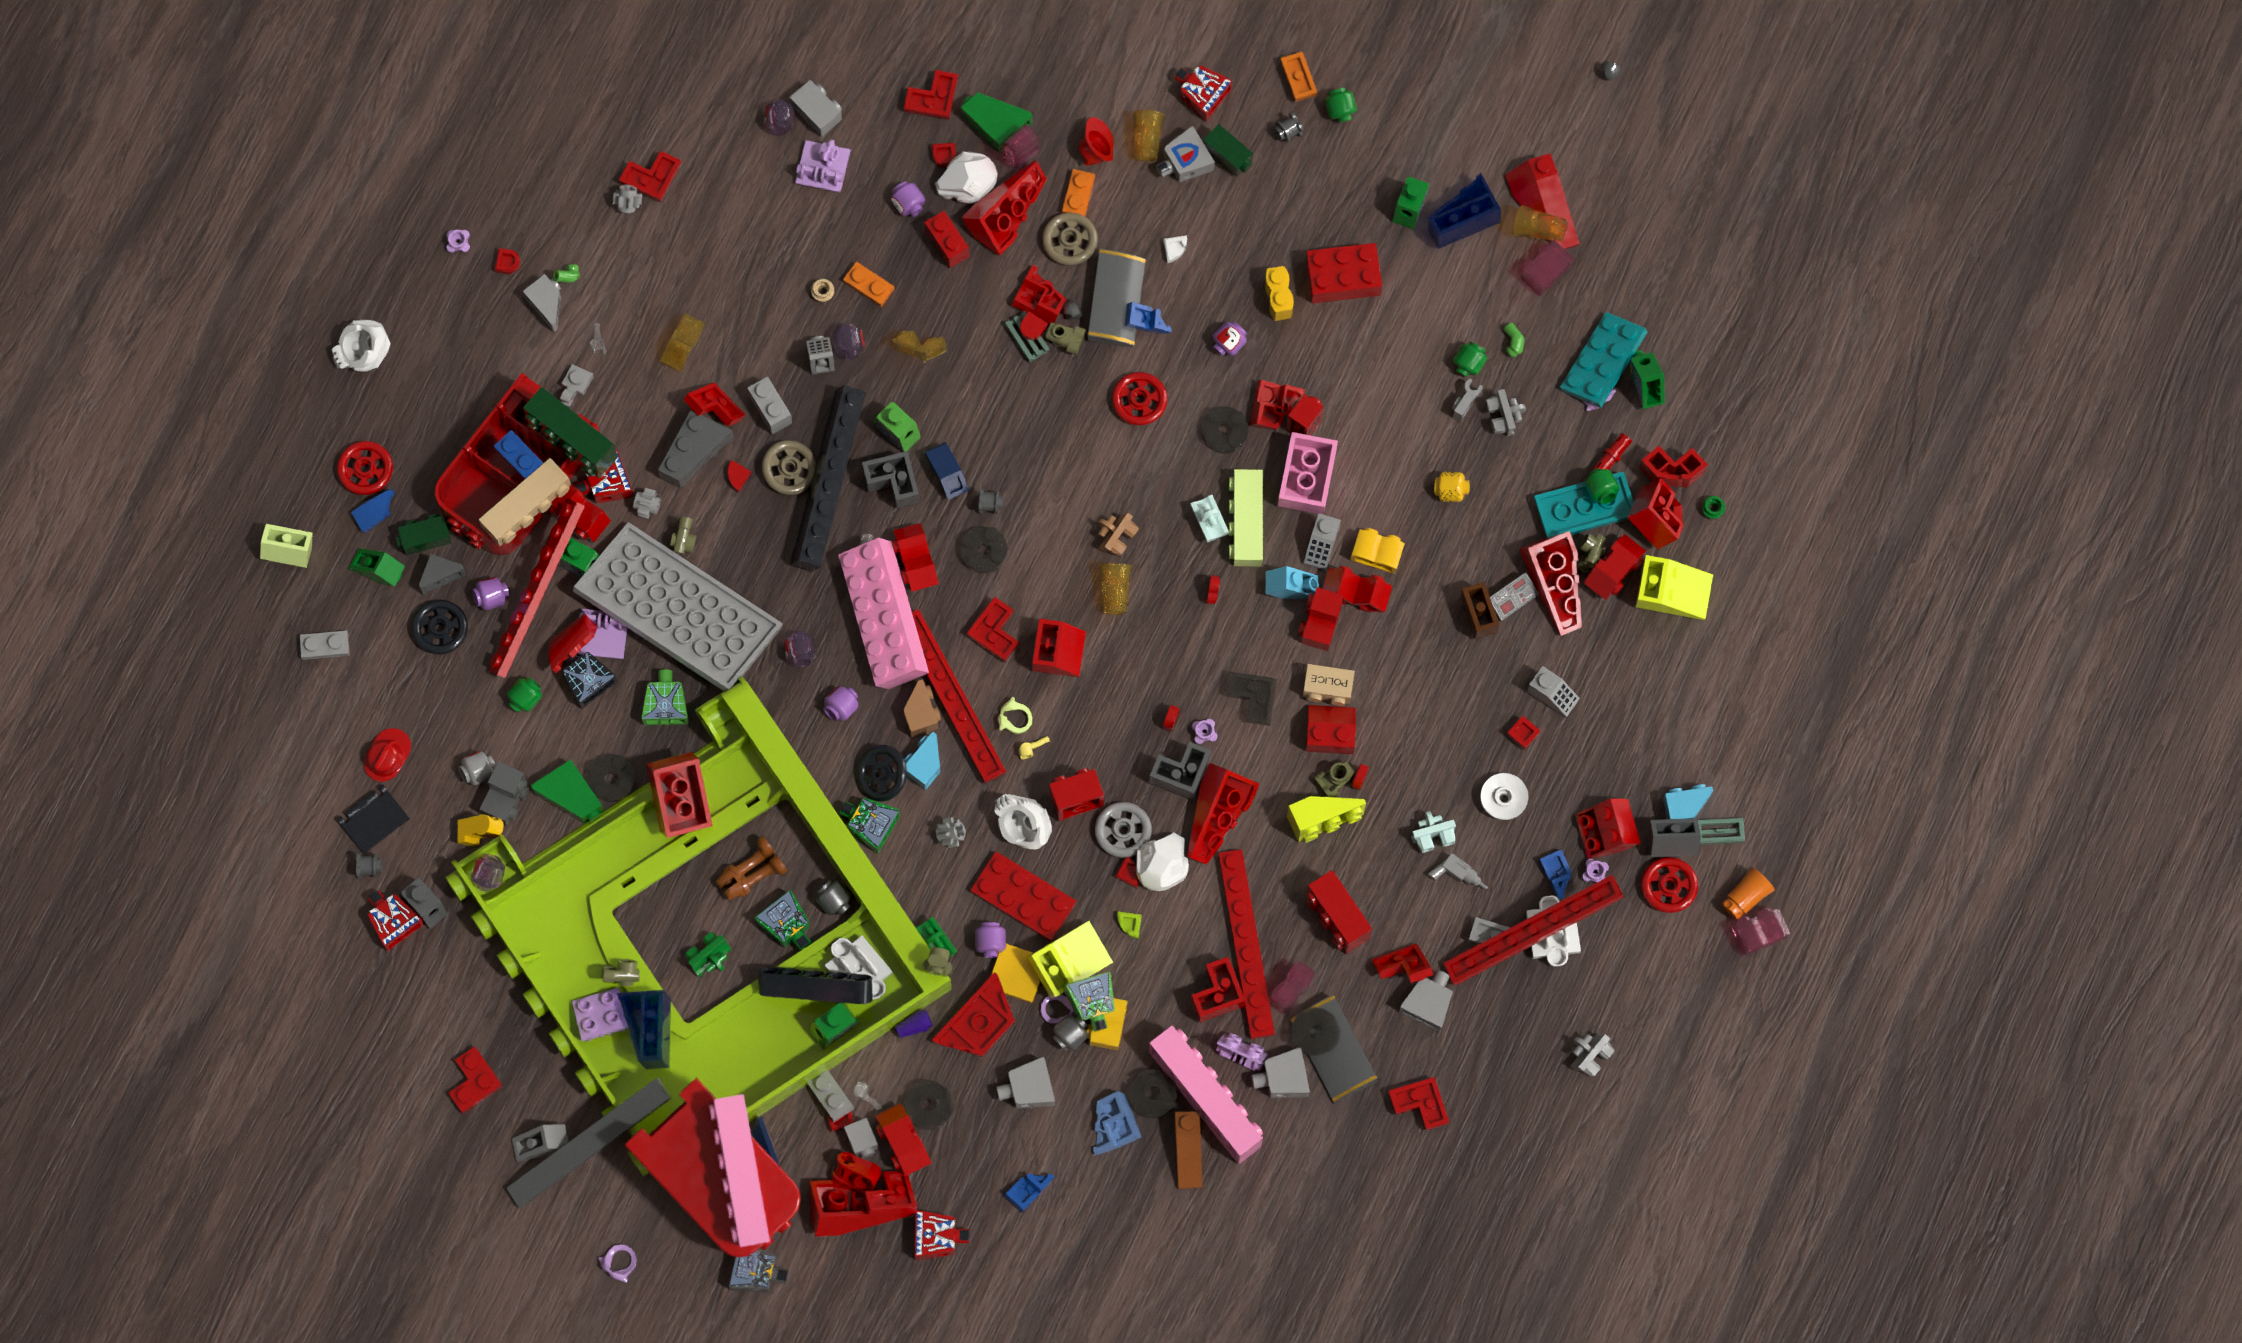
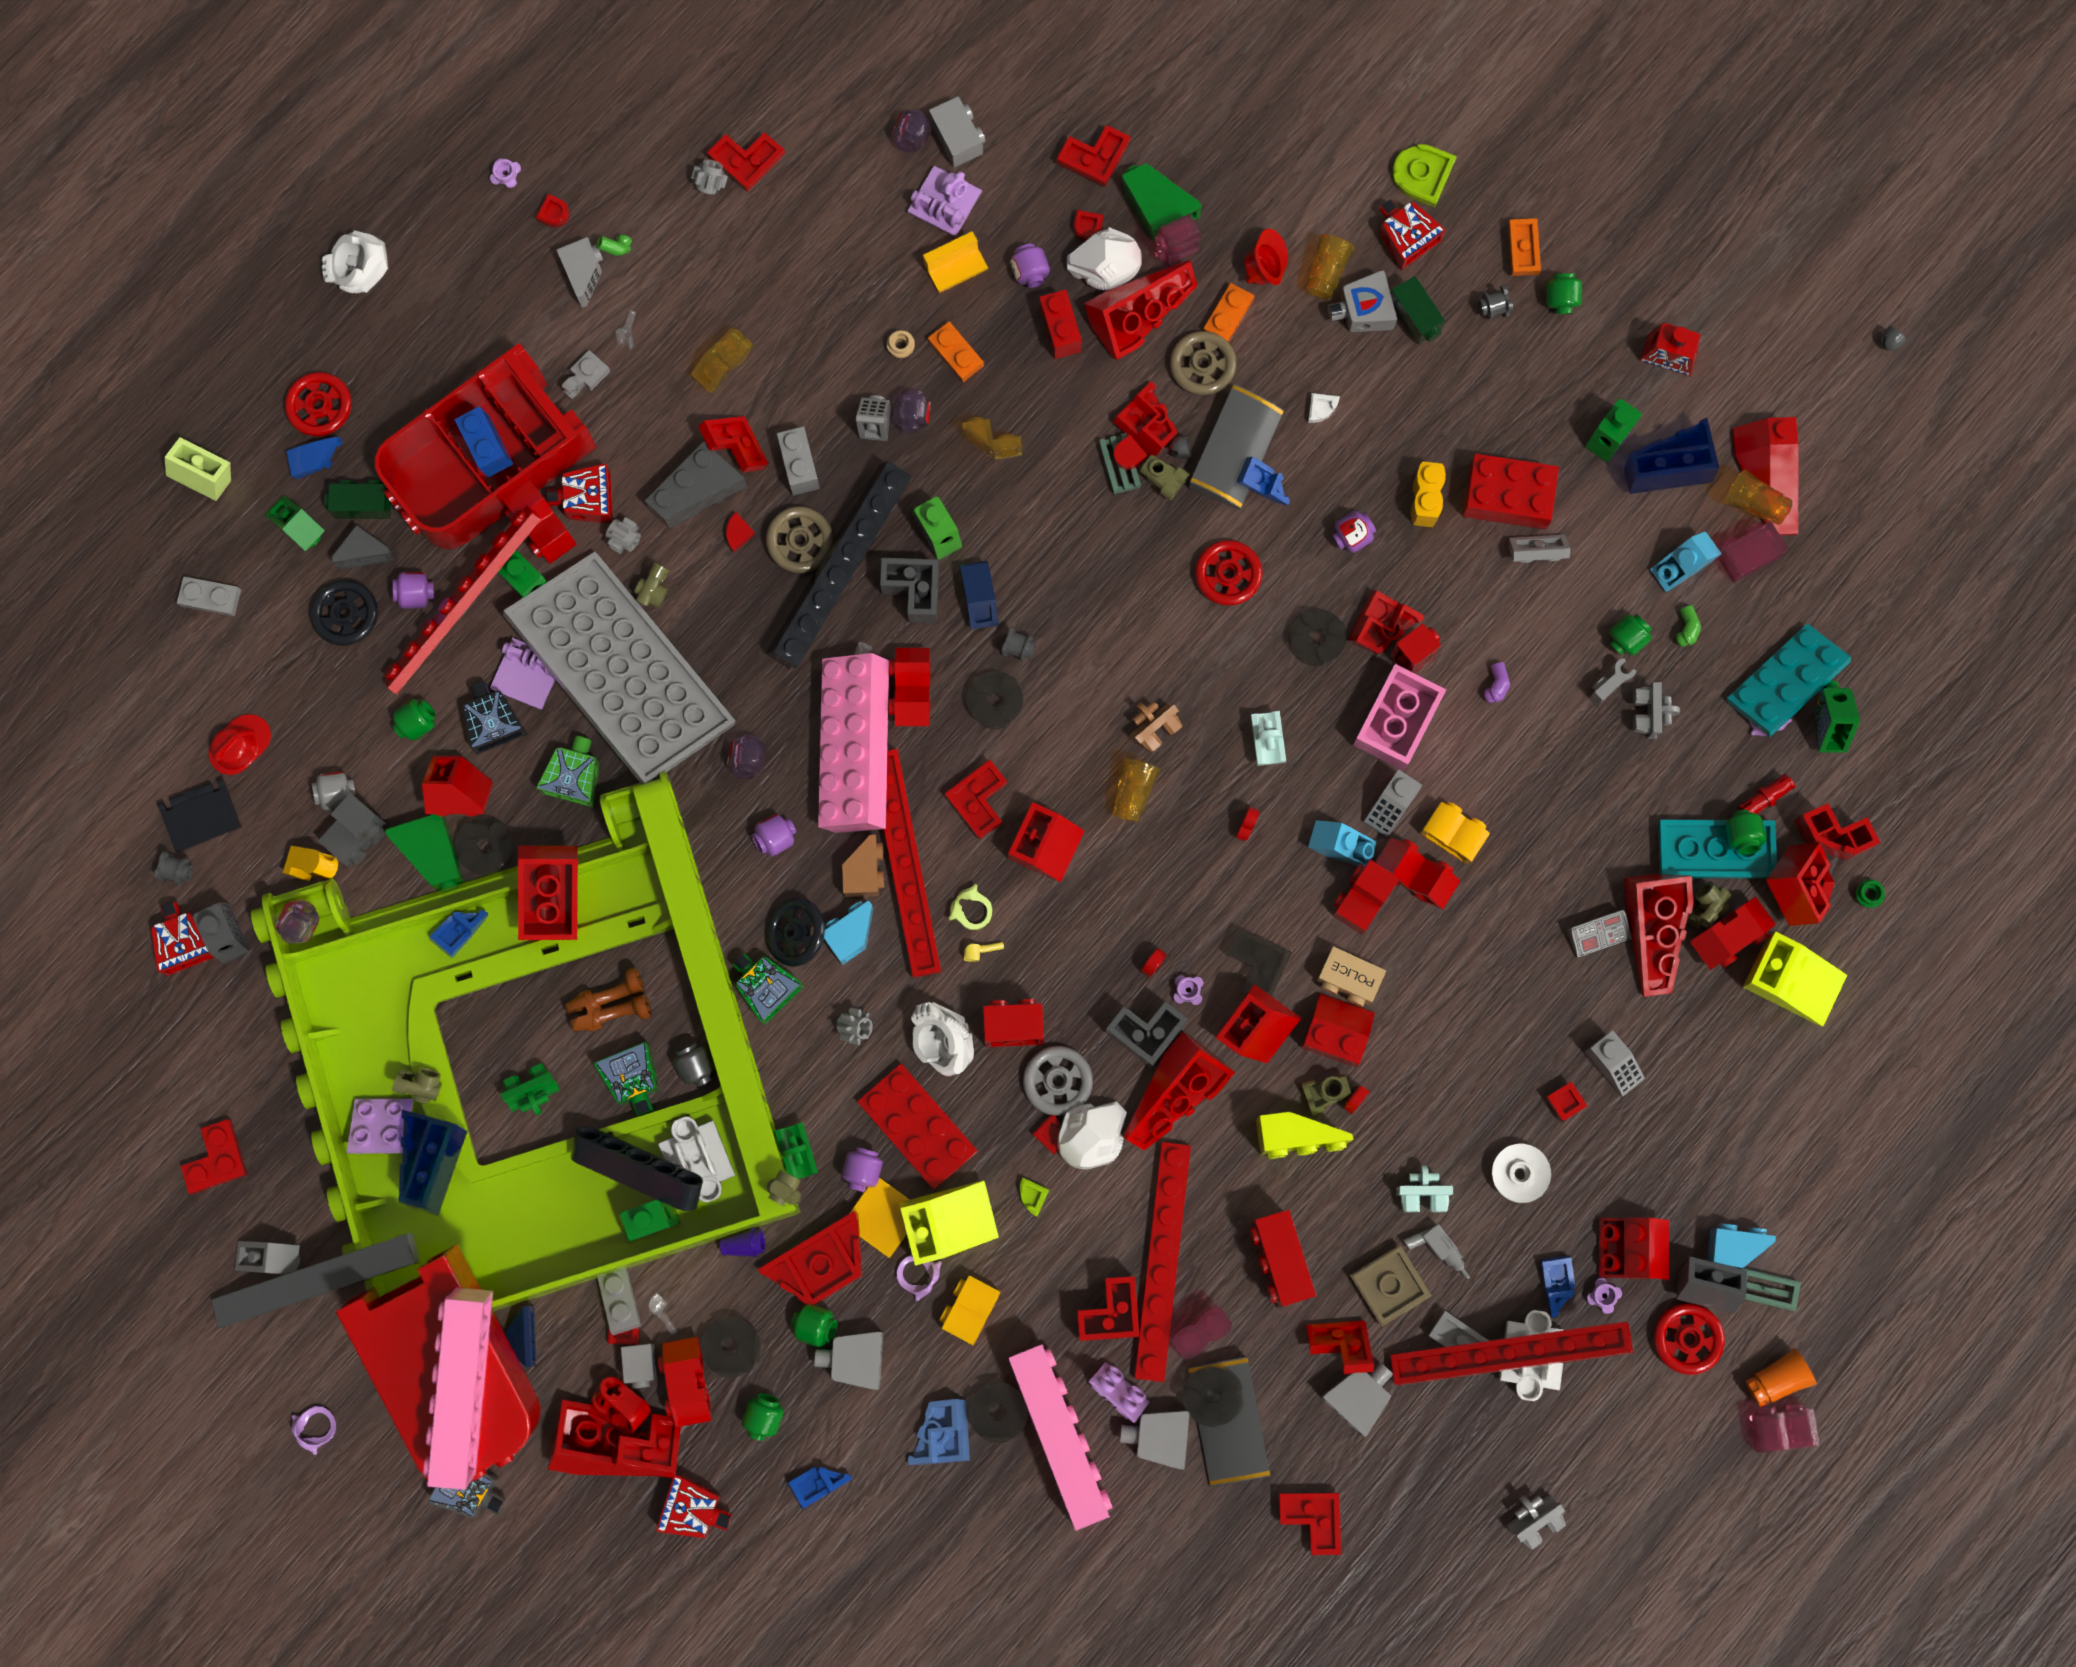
camera: 20 degrees right, 5 degrees up
tan brick [479,458,571,546] -> none
dark green brick [523,387,617,479] -> none
red slope [549,614,597,673] -> none
flat silver head [1052,1015,1088,1051] -> none
torso [1062,972,1115,1032] -> none
dark orange slope [1174,1111,1202,1189] -> none
yellowish green brick [1229,469,1263,567] -> none
yellow head [1435,472,1470,502] -> none
reddish brown brick [1460,582,1499,639] -> none
none -> red slope [422,756,493,816]
none -> blue slope [430,910,488,958]
none -> green head [741,1393,784,1441]
none -> green head [791,1304,837,1347]
none -> yellow panel [923,231,988,293]
none -> red slope [1216,984,1301,1063]
none -> dark tan plate [1350,1245,1432,1327]
none -> lime tile [1392,144,1457,208]
none -> medium lavender arm [1484,662,1510,703]
none -> light grey plate [1509,535,1571,563]
none -> red torso [1639,323,1701,376]
none -> medium azure slope [1650,531,1722,592]

